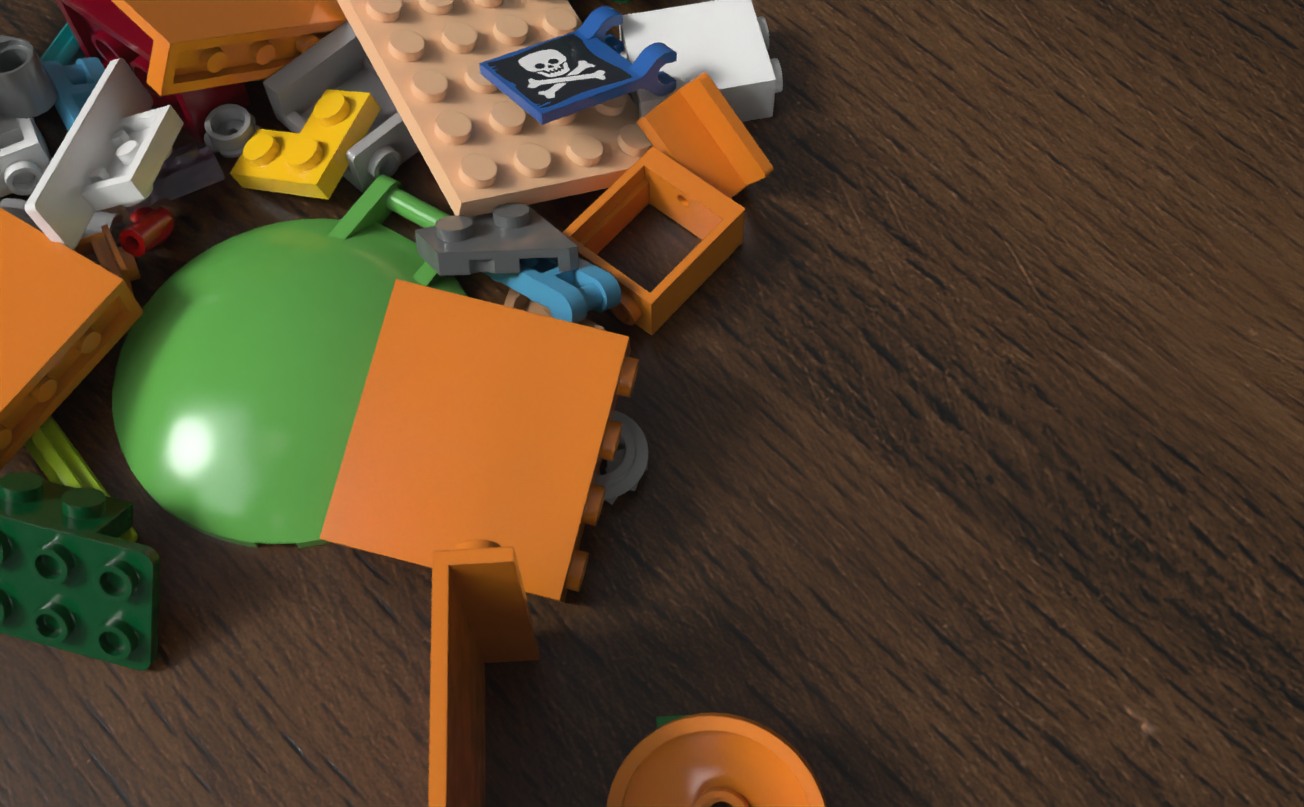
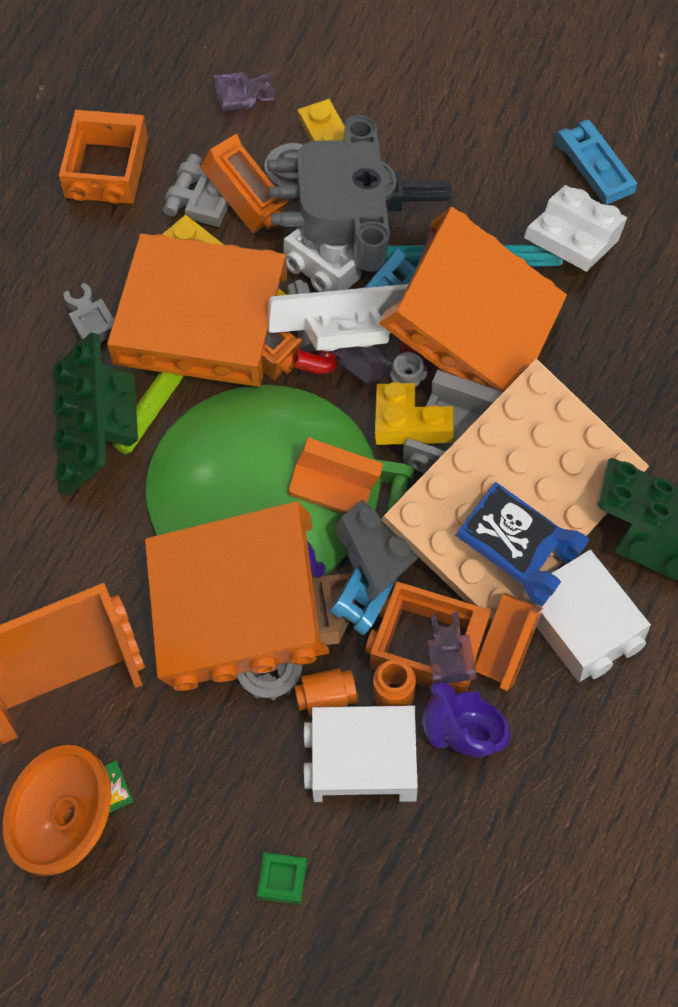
camera: 70 degrees right, 0 degrees up
none -> green tile [257,852,308,905]
none -> orange panel [287,437,383,515]
none -> orange brick [294,668,358,717]
none -> white panel [304,706,417,802]
none -> orange brick [373,660,416,706]
none -> dark purple hair [422,683,511,757]
none -> clear purple plate [427,611,477,683]

